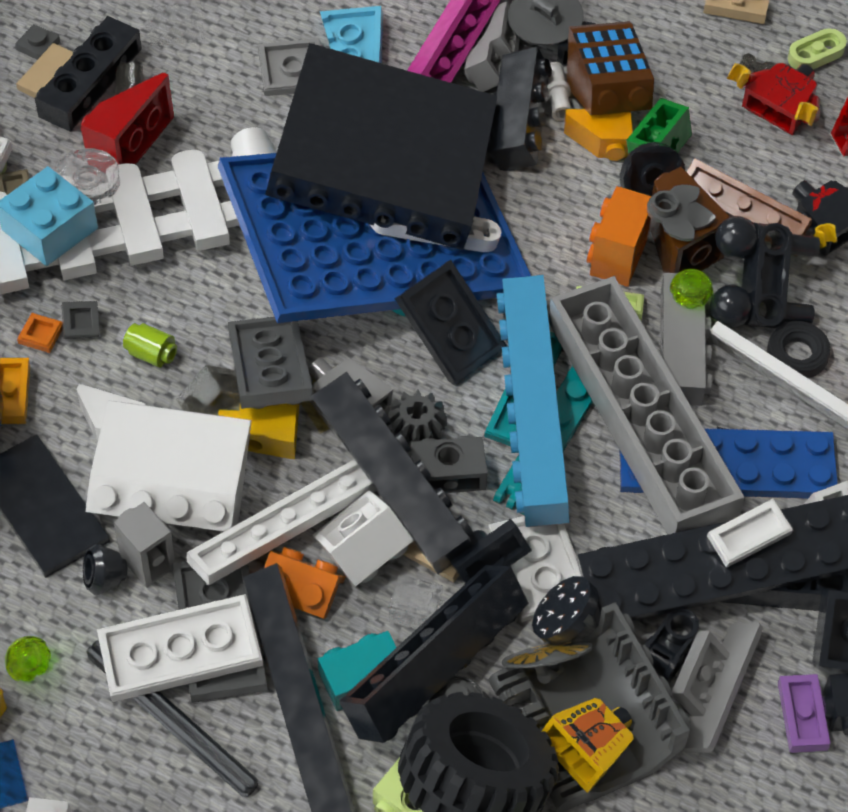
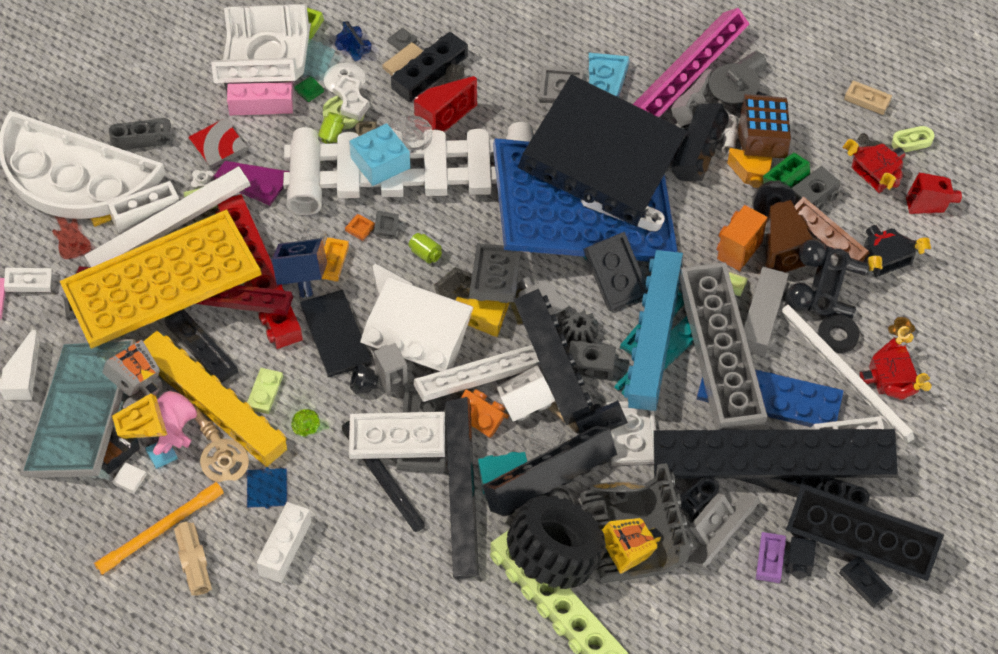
camera: 15 degrees right, 0 degrees up
black tile [532,576,599,646] -> none
dark grey plate [647,185,716,241] -> none
clear neon green plate [669,269,713,309] -> none
white tile [707,499,793,568] -> none
none -> dark grey brick [792,166,841,210]

